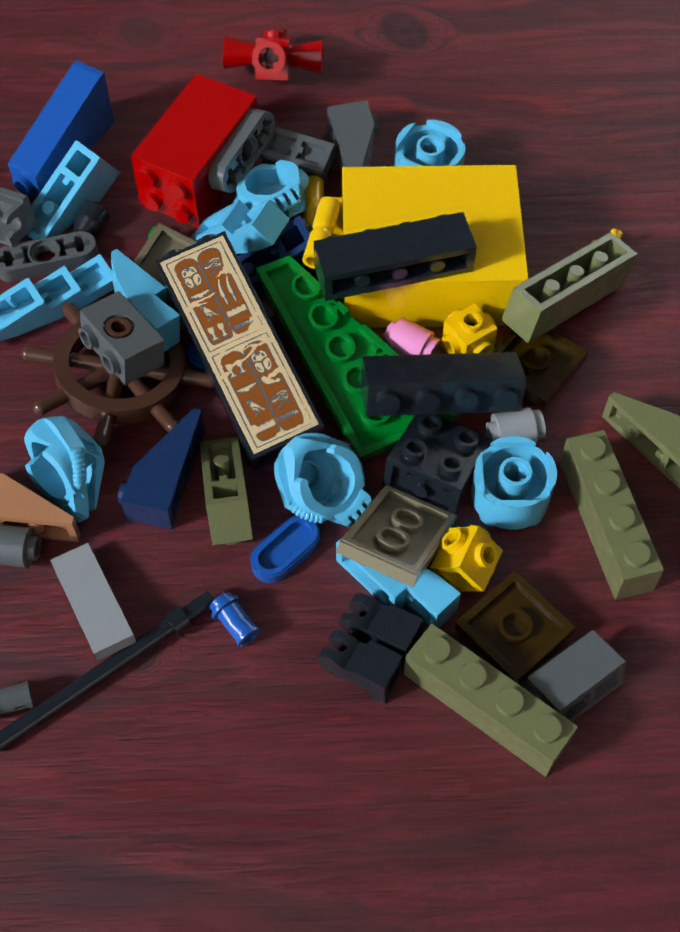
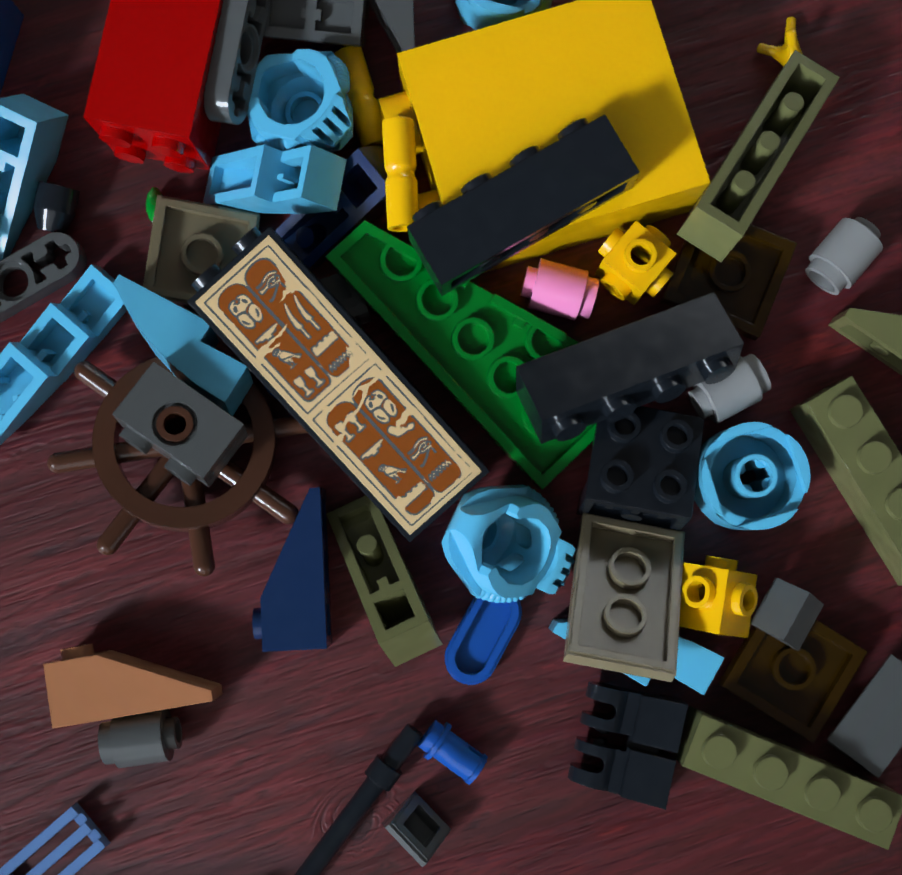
camera: 15 degrees left, 25 degrees up
medium azure helmet [24,416,105,523] -> none
light grey tile [50,543,136,661] -> none
none -> dark grey slope [382,791,451,867]
none -> dark grey slope [750,577,824,651]
none -> light grey brick [805,217,883,295]

